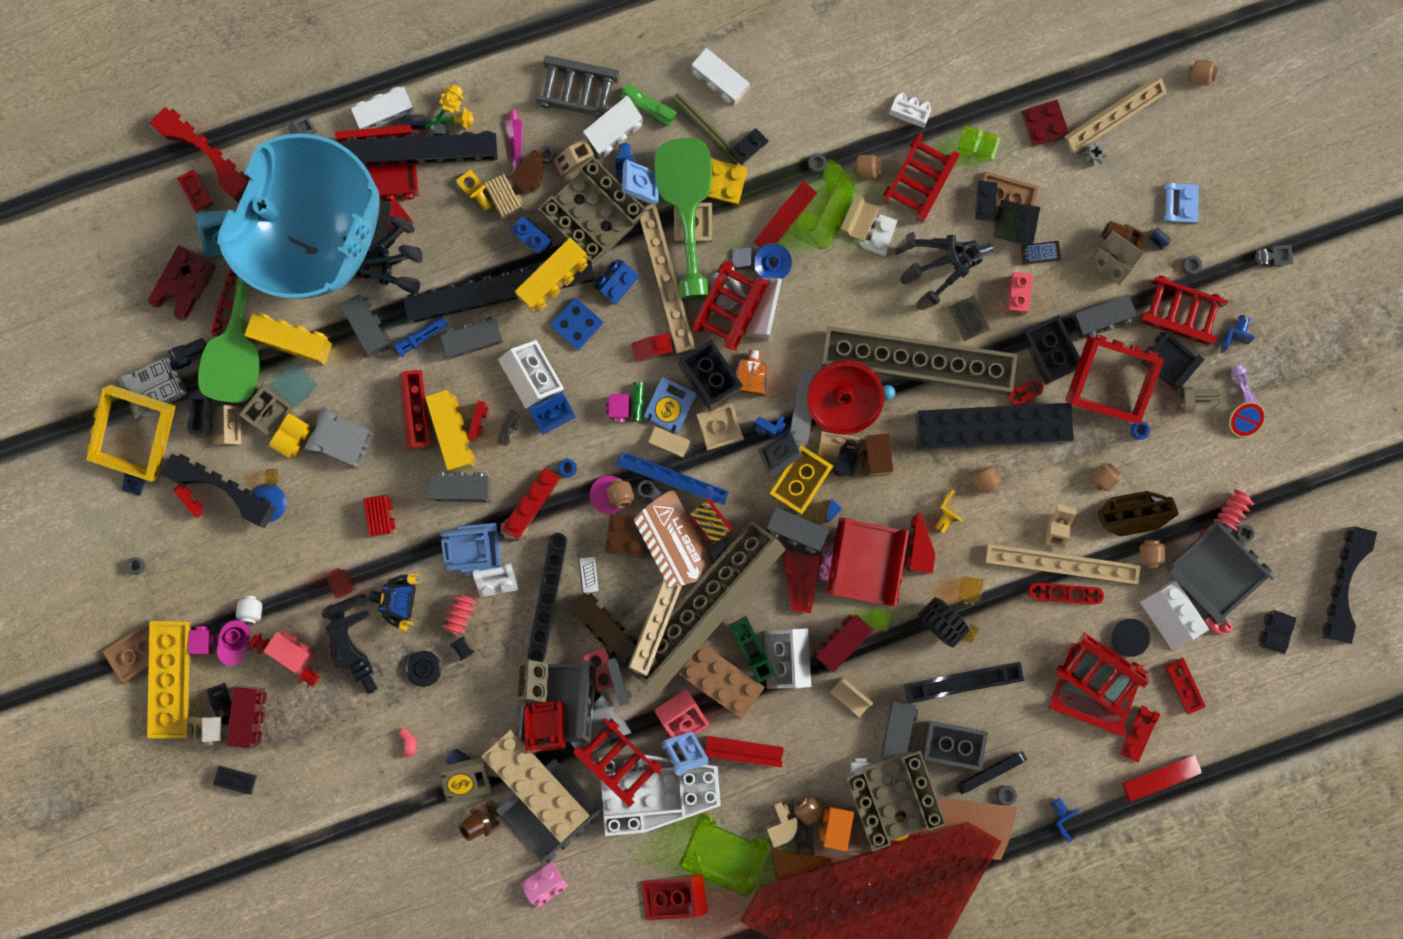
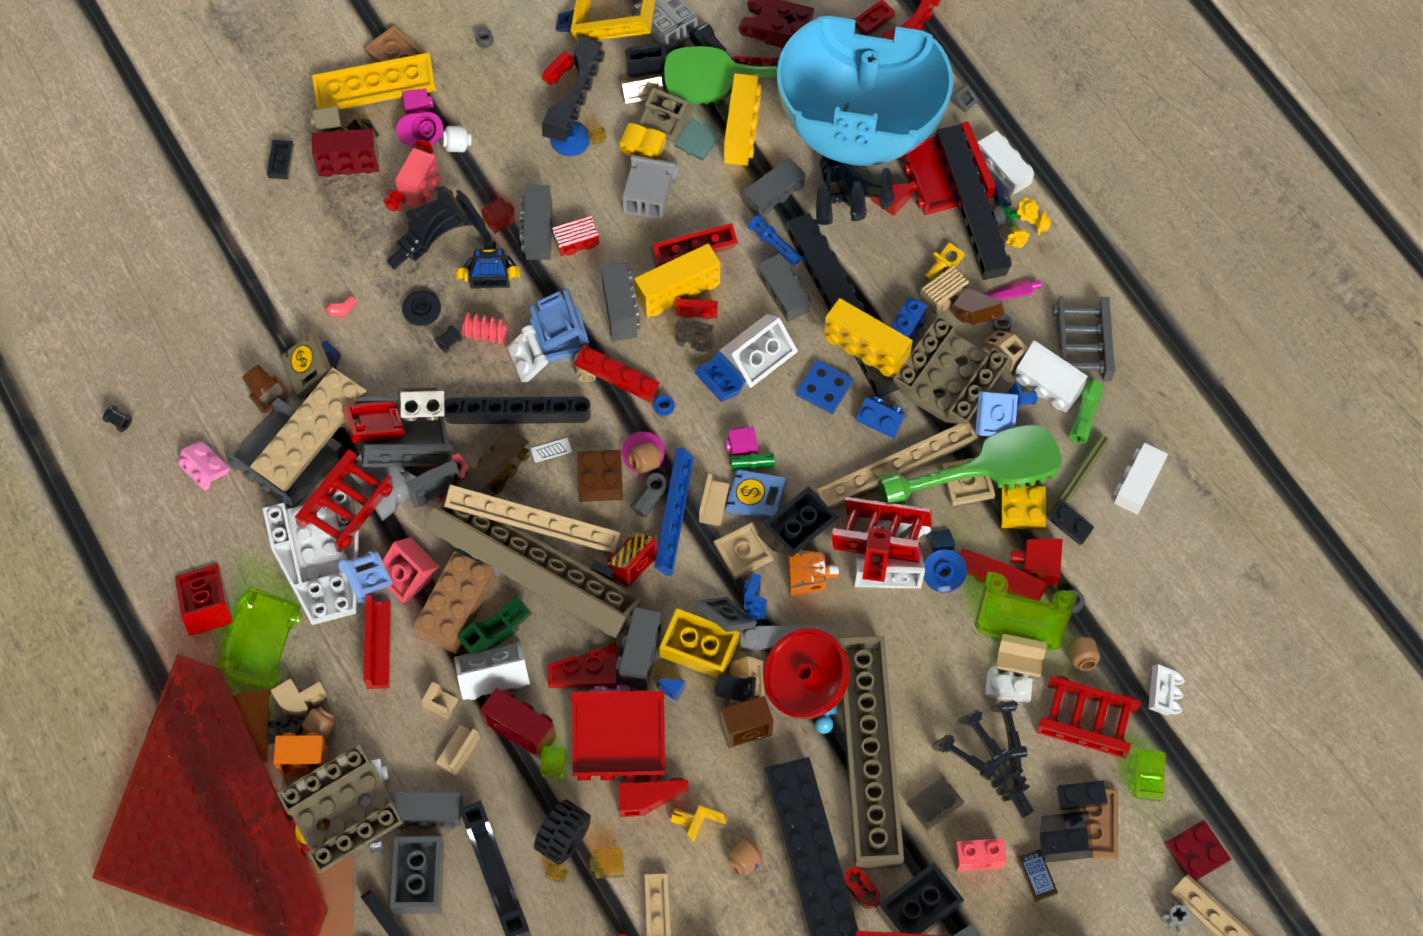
camera: 85 degrees right, 20 degrees down
red slope [631,333,673,362] -> none
nougat sticker [634,490,713,588] -> none
none -> tan panel [421,682,458,719]
none -> dark grey brick [520,185,552,260]
none -> red torso [862,526,891,582]
none -> red torso [1010,539,1063,586]

